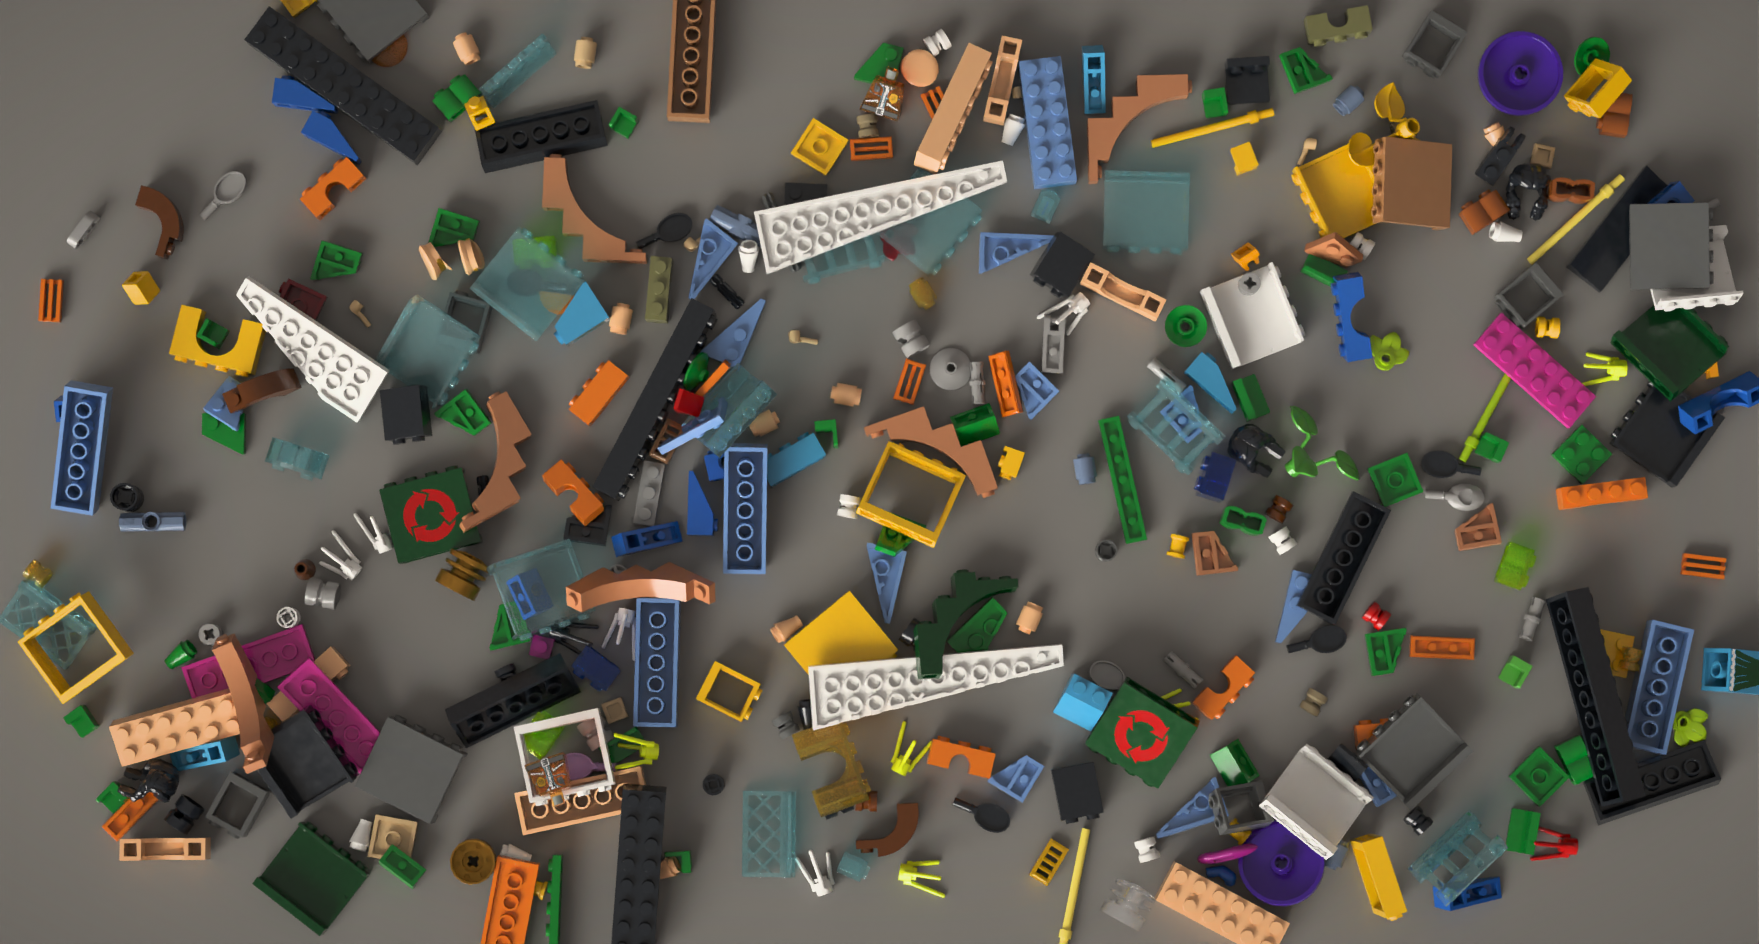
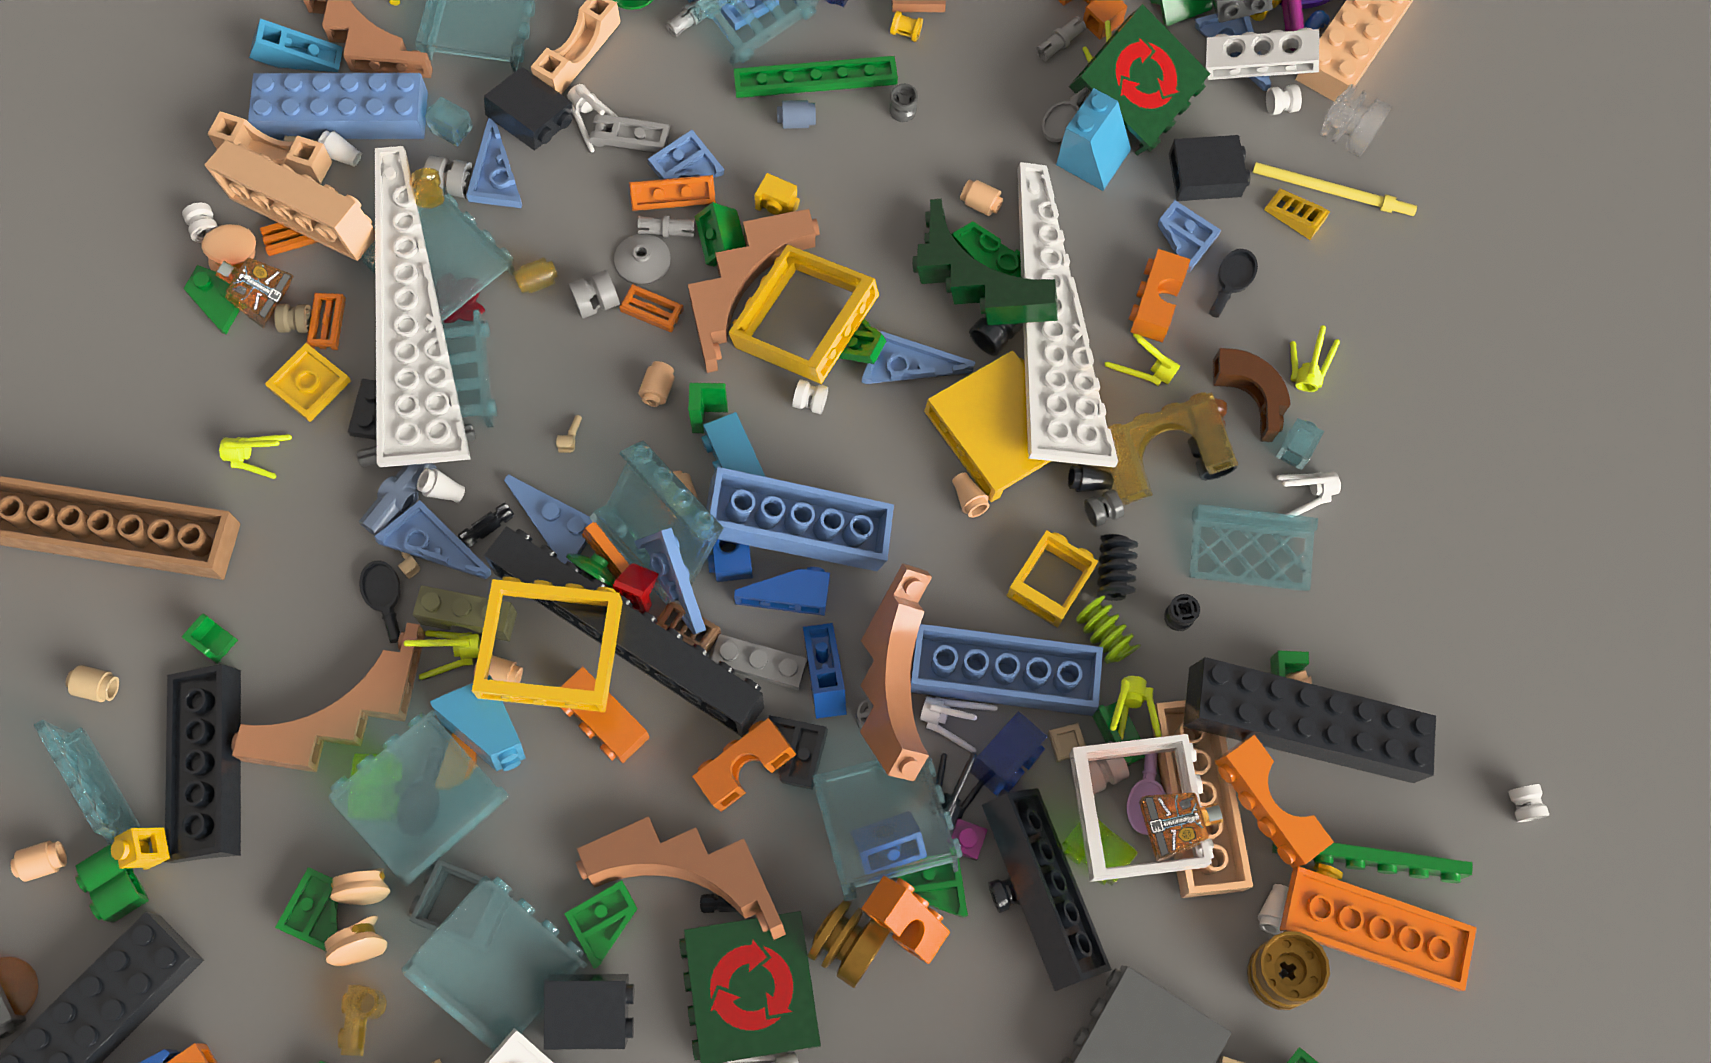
camera: 90 degrees left, 15 degrees down
none -> neon yellow plant [219,434,292,479]
none -> clear yellow plate [338,985,387,1056]
none -> neon yellow plant [403,630,480,680]
none -> clear yellow wheel [411,168,444,208]
none -> light grey wheel [423,155,473,198]
none -> yellow window [472,577,622,712]
none -> orange arch [861,876,950,965]
none -> lime piece [1076,596,1141,664]
none -> black piece [1096,534,1138,601]
none -> white brick [1206,28,1319,80]
none -> orange arch [1214,735,1334,868]

